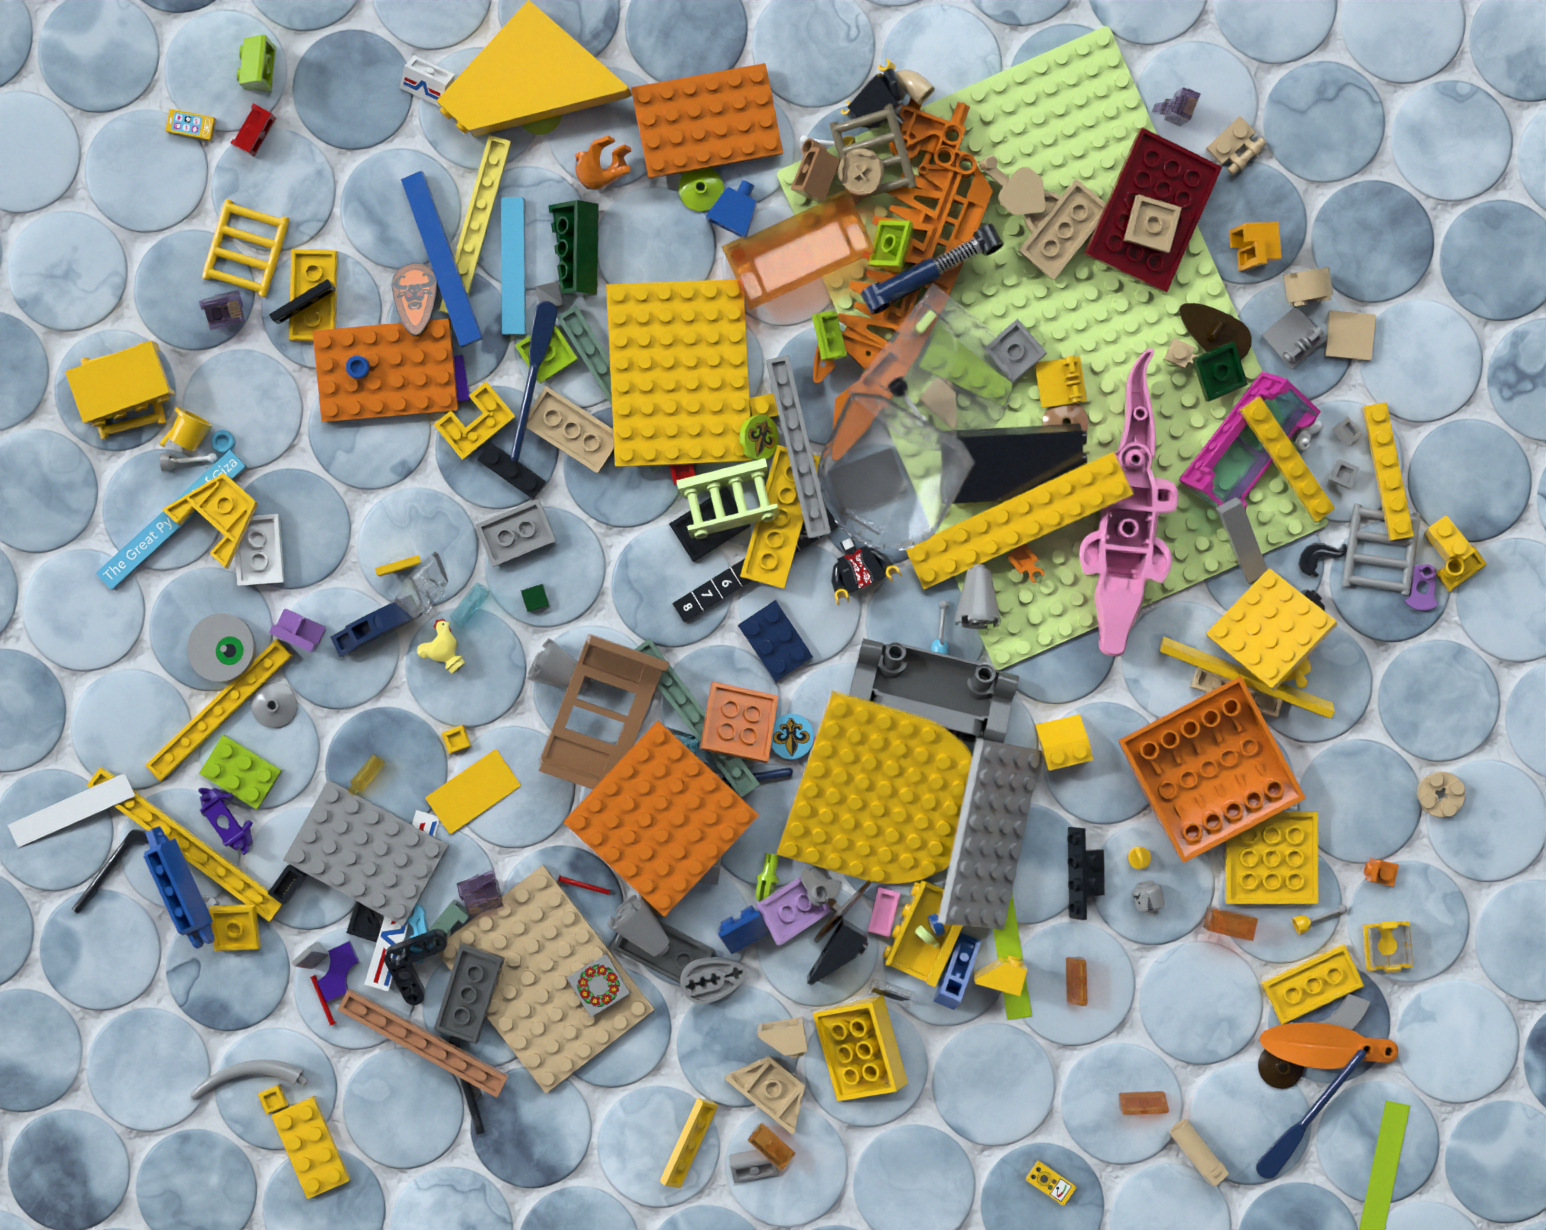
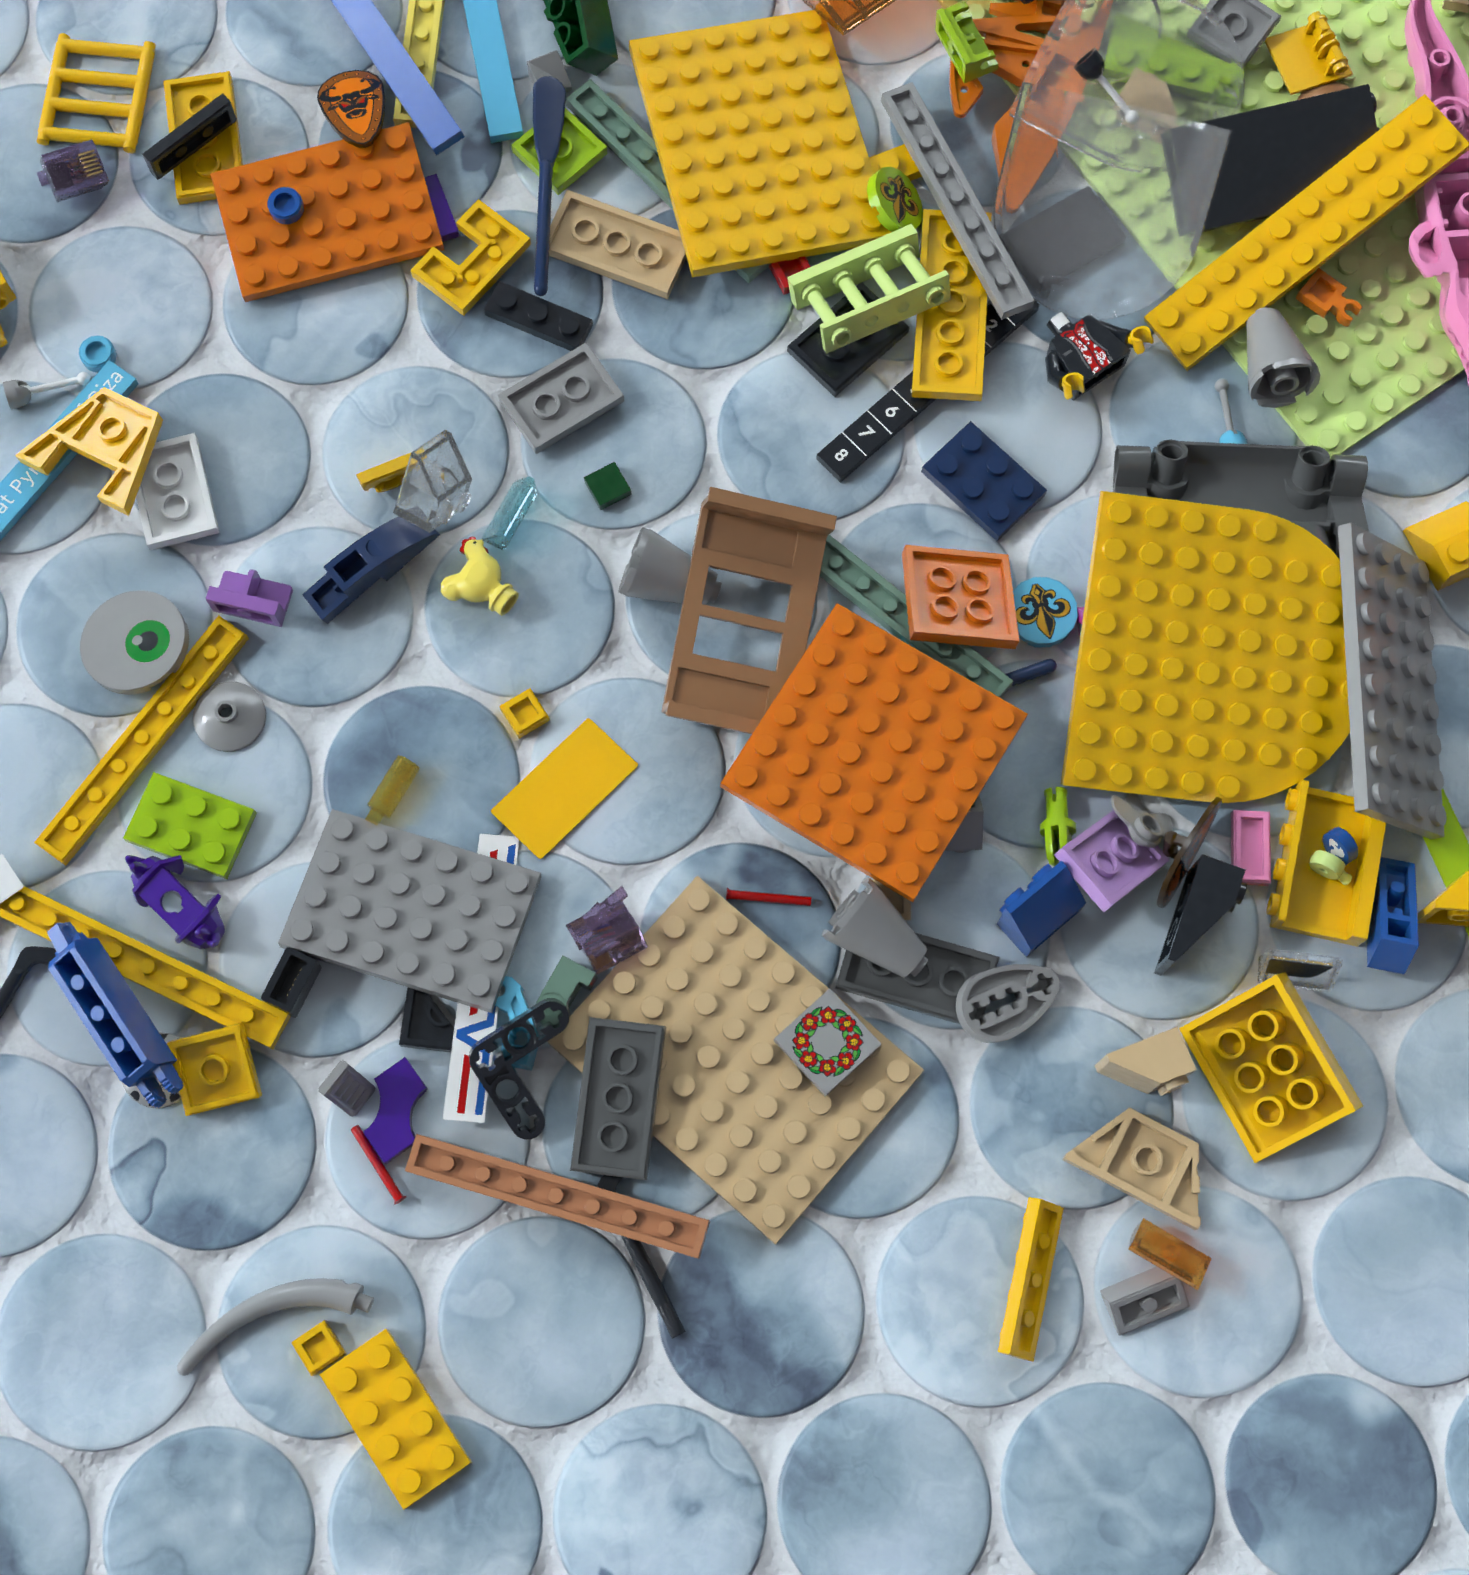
camera: 10 degrees left, 15 degrees down
yellow hat [160,406,212,452] -> none

